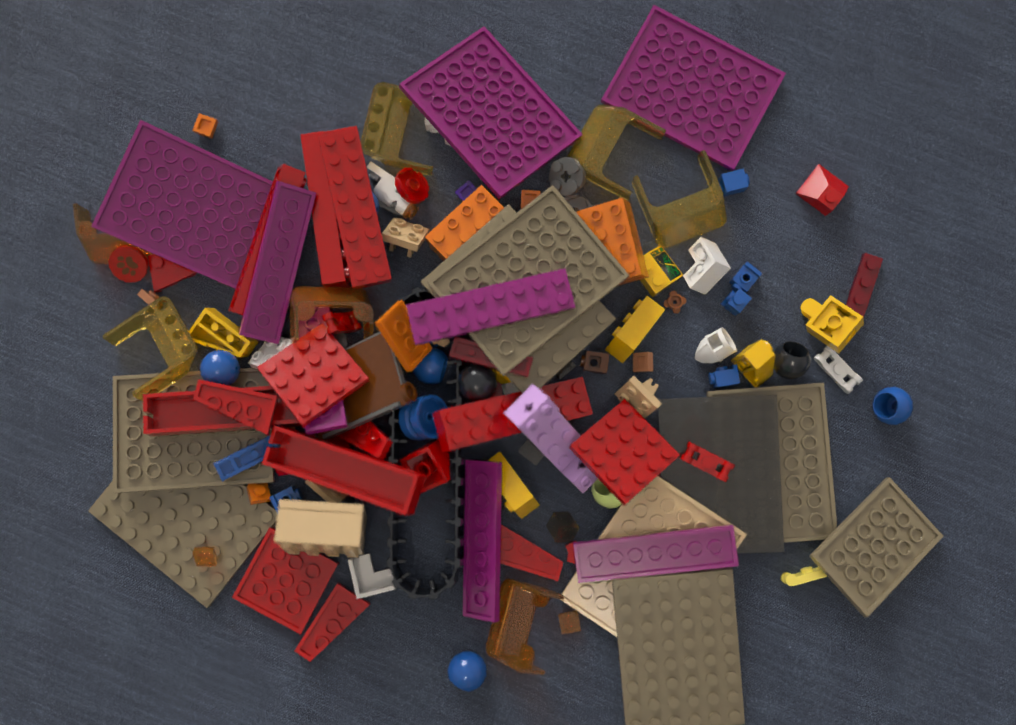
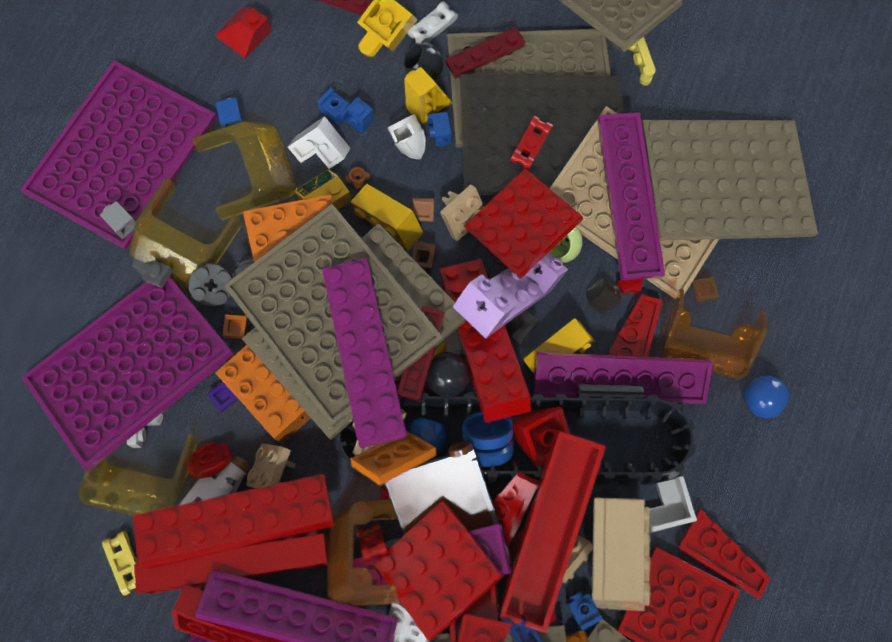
camera: 95 degrees left, 10 degrees down
none -> light grey brick [100,201,139,239]
none -> light yellow plate [102,531,138,596]
none -> dark grey plate [131,259,173,288]
none -> dark red plate [445,27,526,79]
none -> dark grey axle [578,385,644,399]

